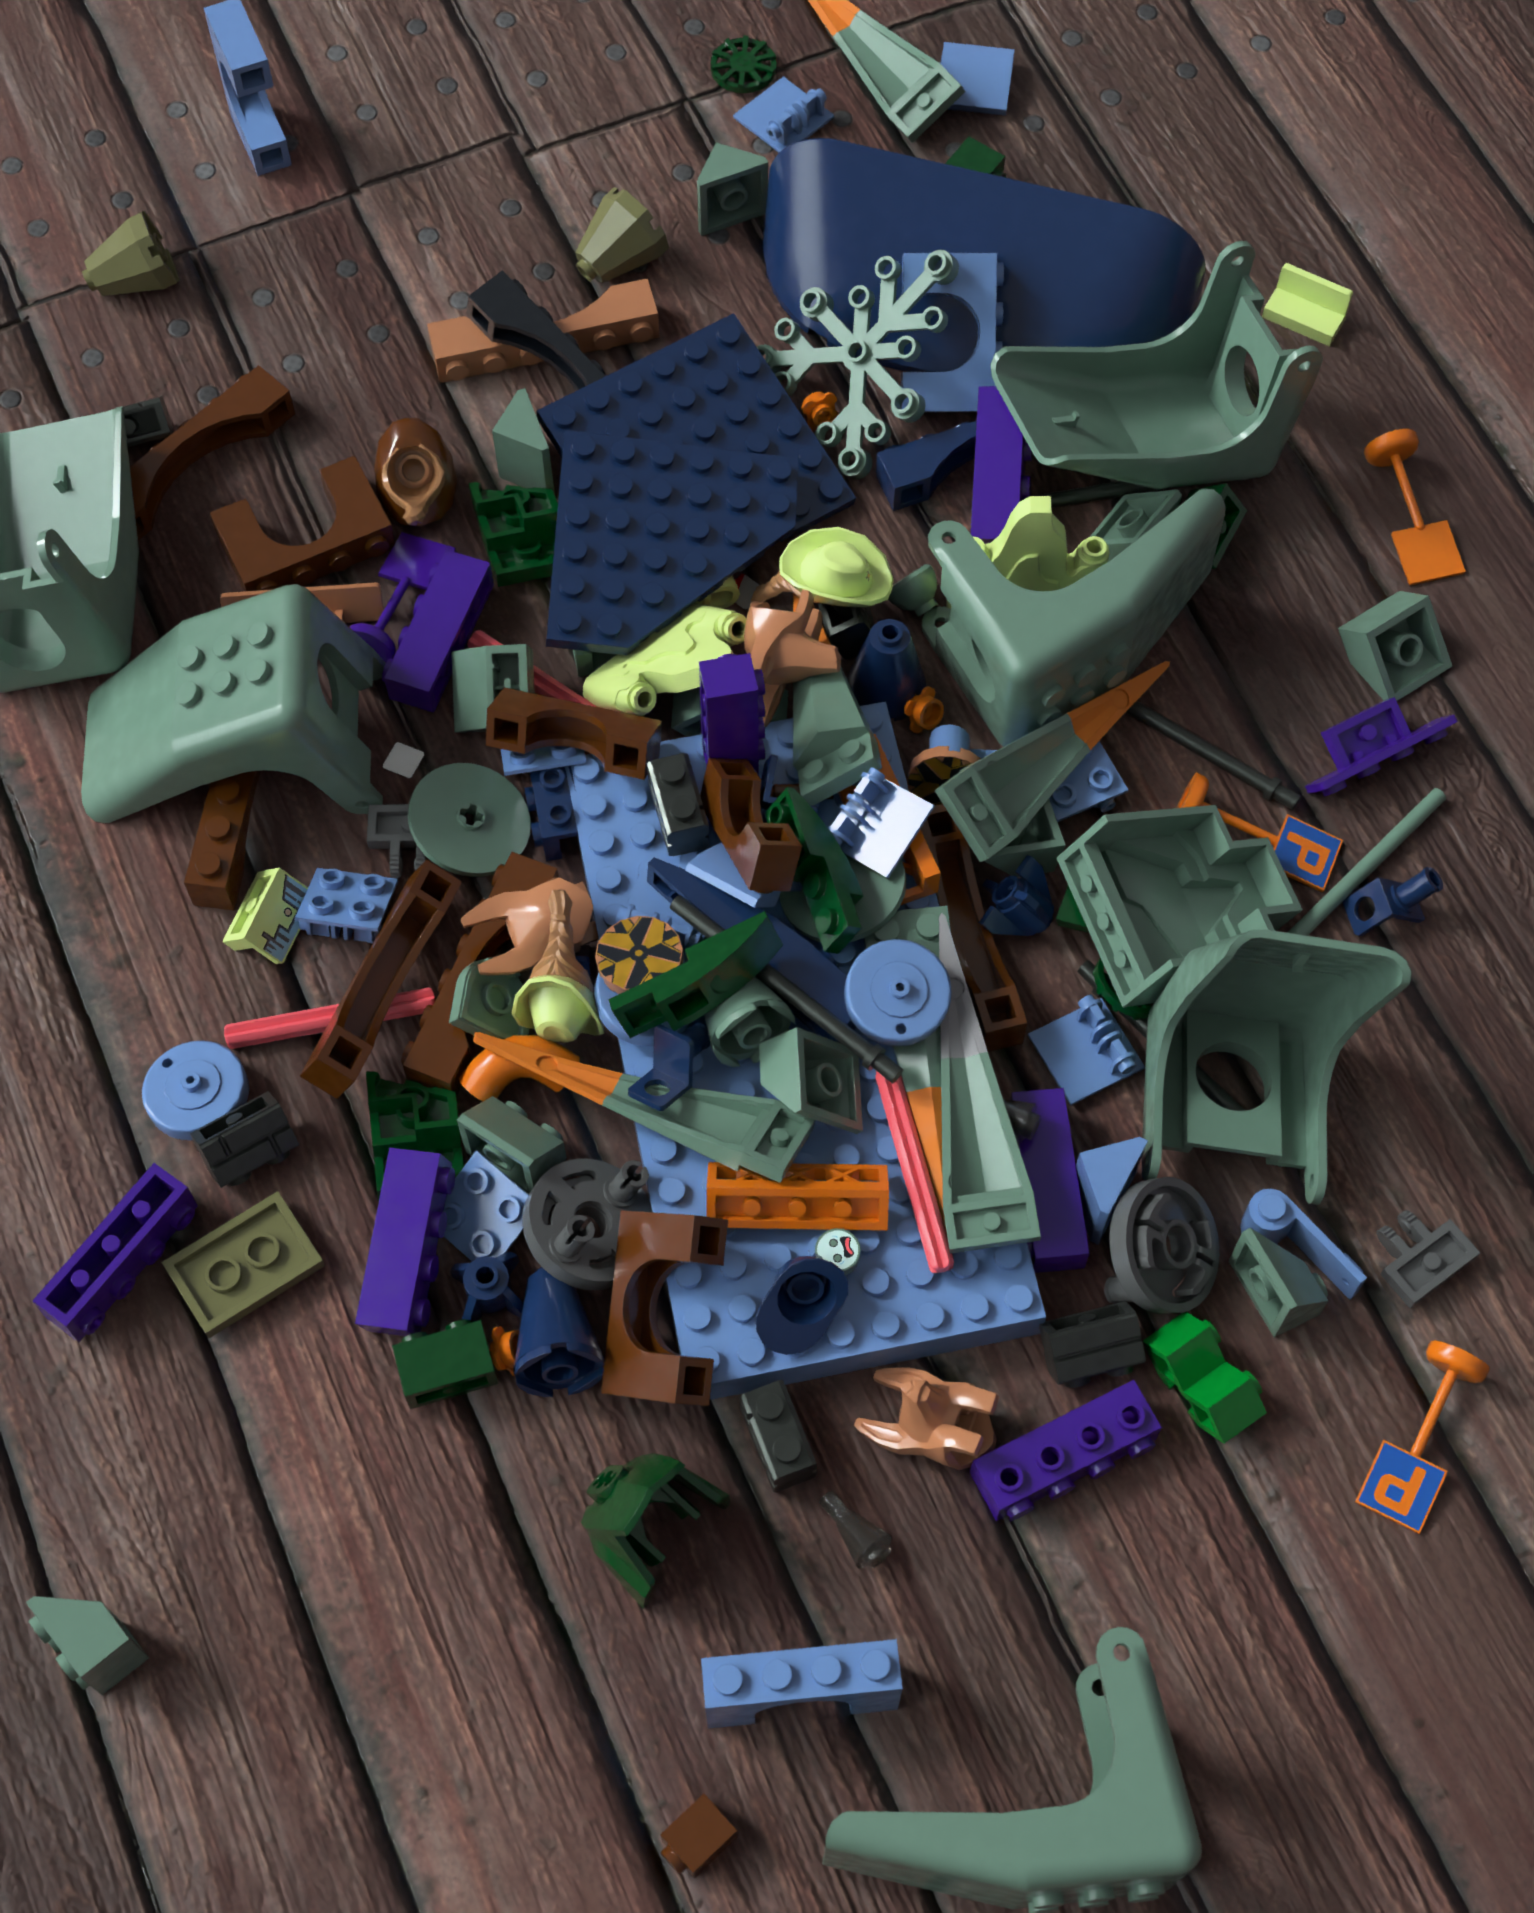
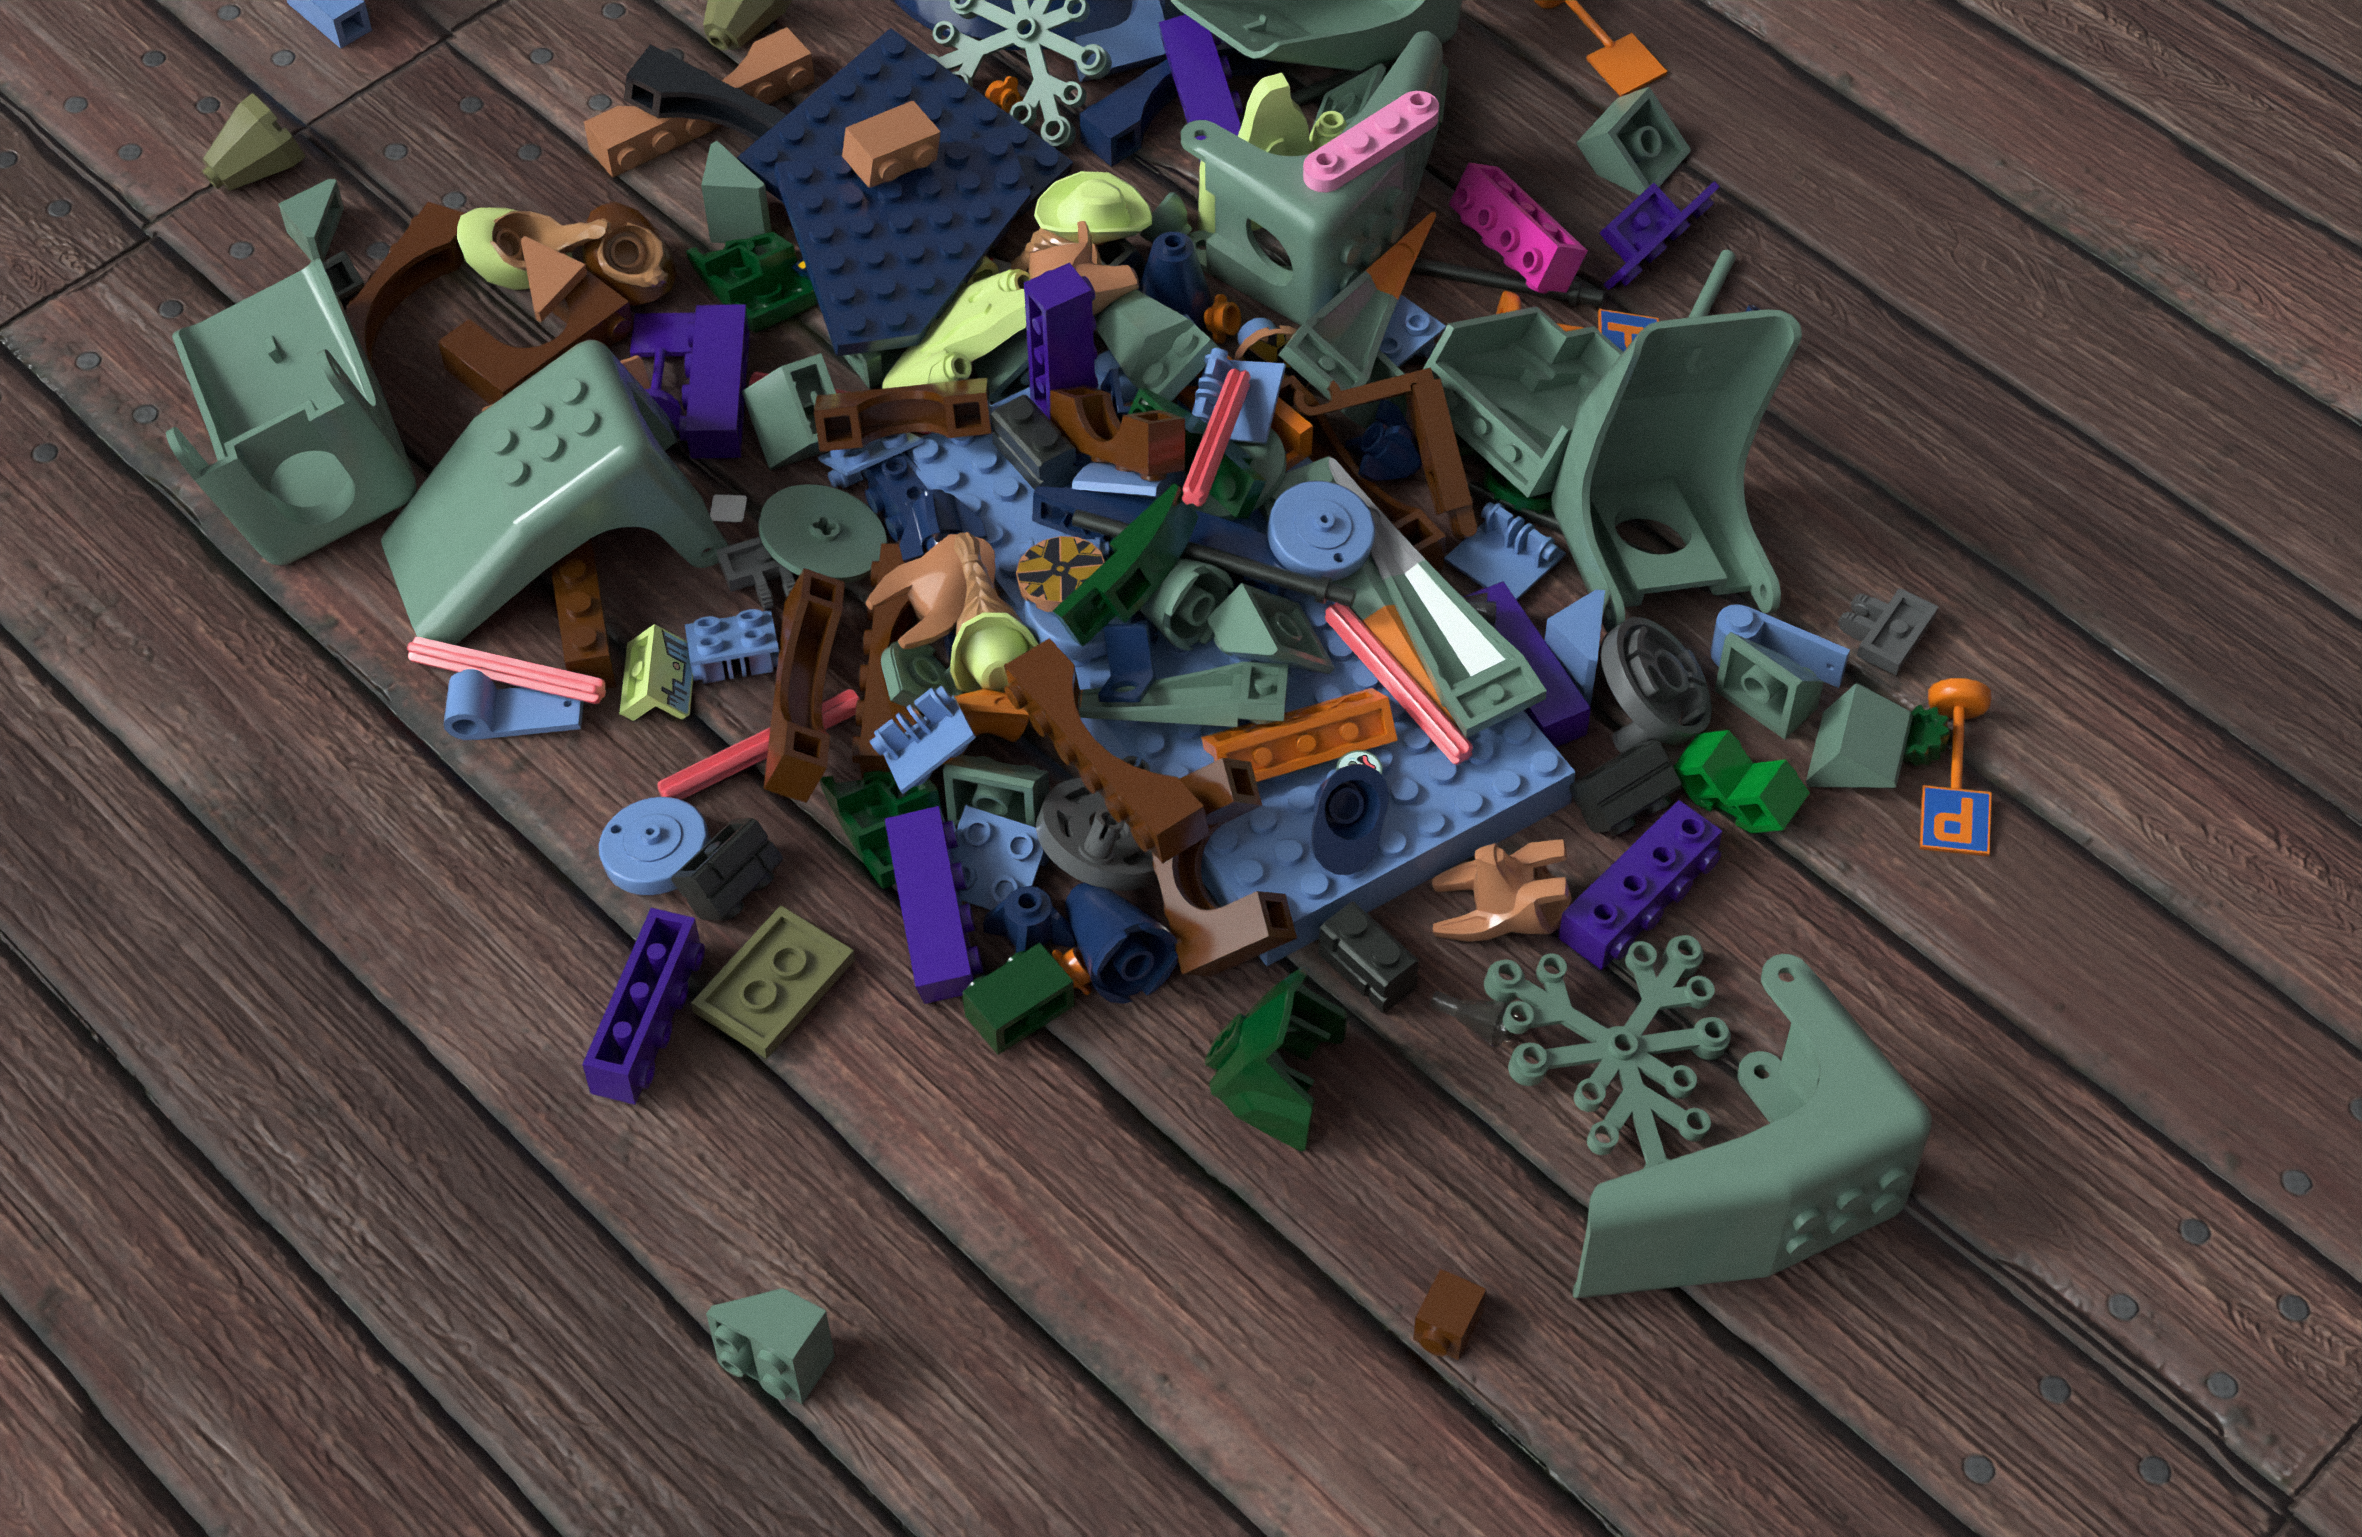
camera: 20 degrees left, 10 degrees down
medium blue arch [701,1639,903,1728] -> none
none -> sand green slope [279,179,344,262]
none -> axle [407,637,606,704]
none -> medium blue door [443,669,584,740]
none -> hat [457,208,611,290]
none -> nougat tile [521,236,587,322]
none -> nougat brick [842,101,941,188]
none -> medium blue hinge [870,685,976,794]
none -> dark blue brick [899,489,988,563]
none -> reddish brown arch [1004,638,1209,864]
none -> coral axle [1182,368,1251,507]
none -> reddish brown hinge [1293,367,1477,540]
none -> bright pink plate [1303,91,1439,192]
none -> dark pink brick [1449,163,1588,294]
none -> sand green plant [1484,935,1731,1169]
none -> sand green slope [1806,683,1913,788]
none -> dark green piece [1903,705,1950,766]

